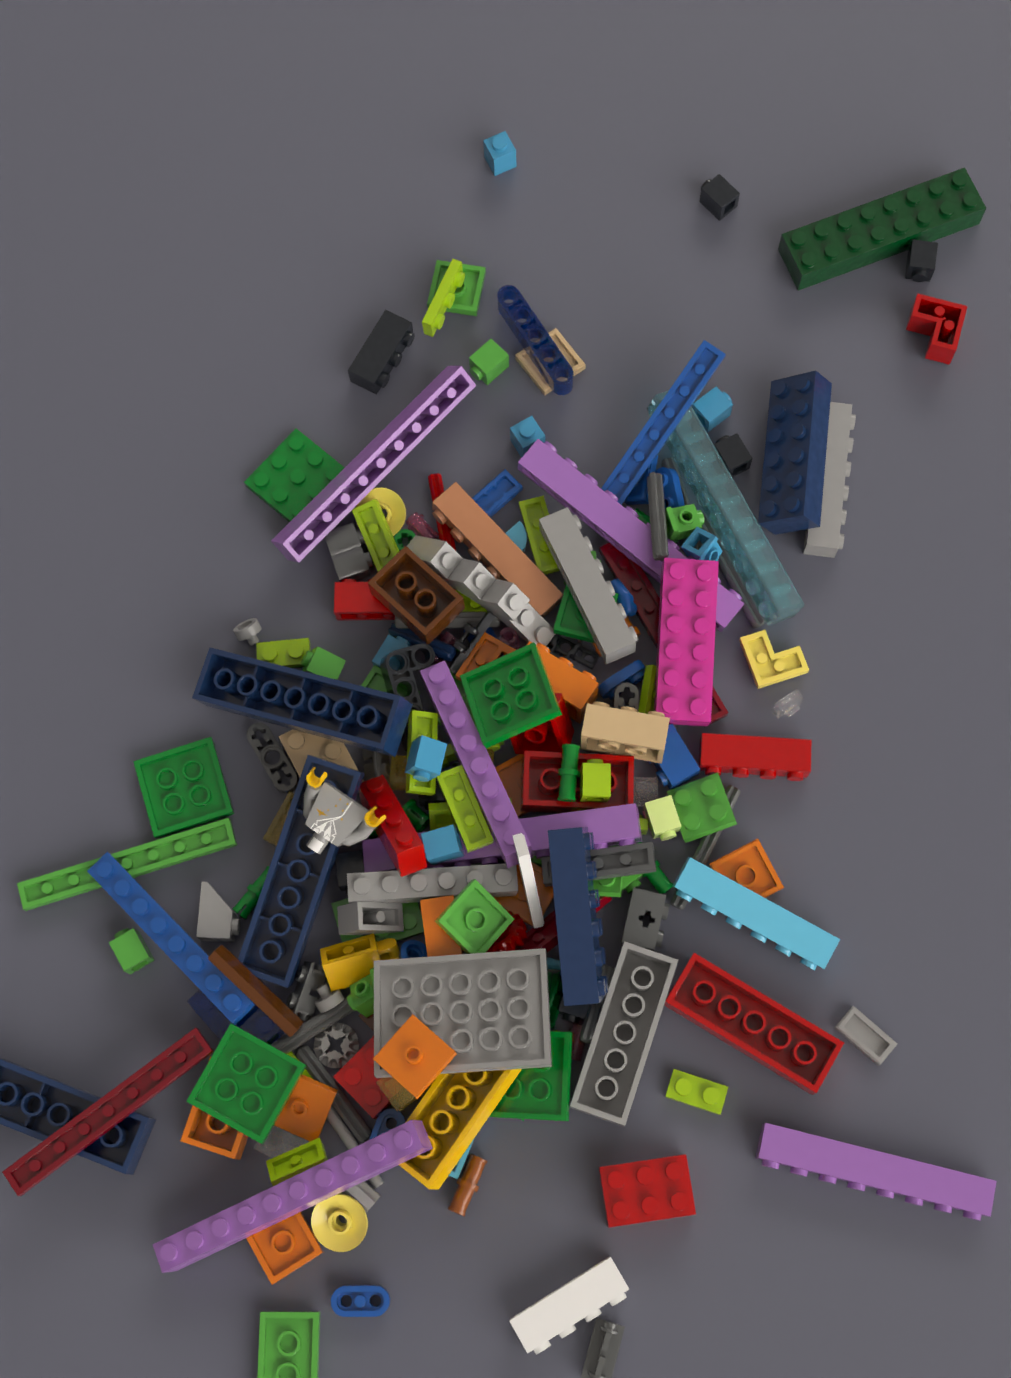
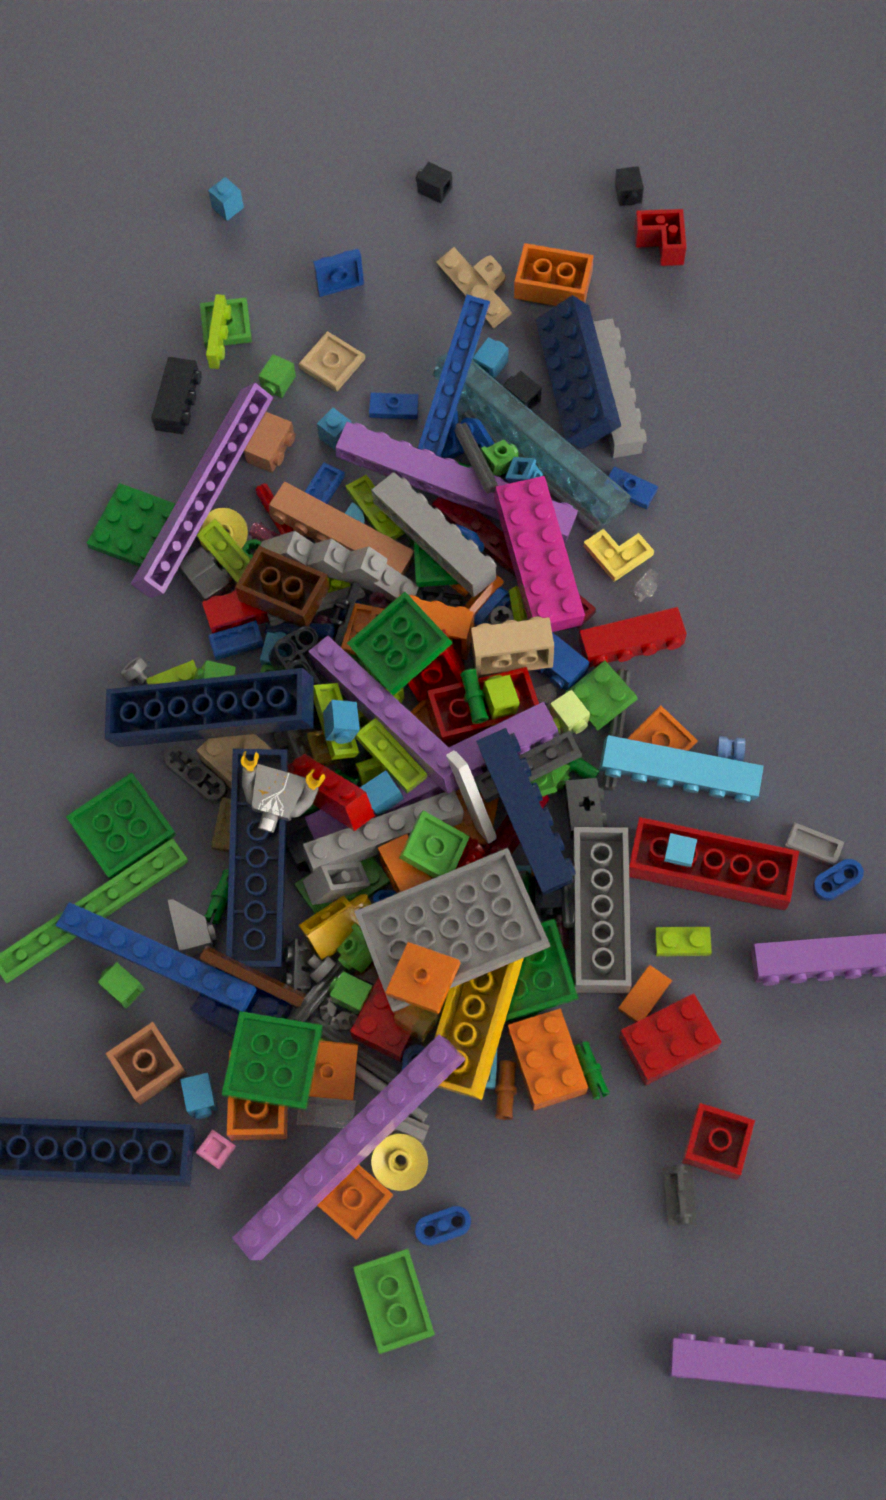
camera: 20 degrees left, 5 degrees down
dark red plate [2,1028,214,1196] -> none
lime plate [266,1137,328,1186] -> none
clear blue beam [497,285,574,395] -> none
white brick [509,1256,629,1355] -> none
dark green brick [778,167,986,291] -> none
none -> nougat brick [105,1022,187,1105]
none -> dark azure brick [180,1073,218,1119]
none -> bright pink tile [196,1129,236,1170]
none -> blue plate [208,621,264,660]
none -> nougat brick [244,412,295,473]
none -> blue plate [313,249,364,297]
none -> bright green brick [329,971,373,1015]
none -> blue plate [369,392,419,419]
none -> tan plate [436,247,512,329]
none -> orange tile [464,575,504,617]
none -> orange brick [507,1008,588,1111]
none -> orange brick [514,243,594,306]
none -> green pin [574,1041,610,1100]
none -> blue plate [603,466,658,510]
none -> orange tile [618,965,672,1022]
none -> medium azure tile [664,833,697,867]
none -> red brick [682,1103,755,1180]
none -> medium blue wheel [716,736,745,762]
none -> blue plate [813,859,864,901]

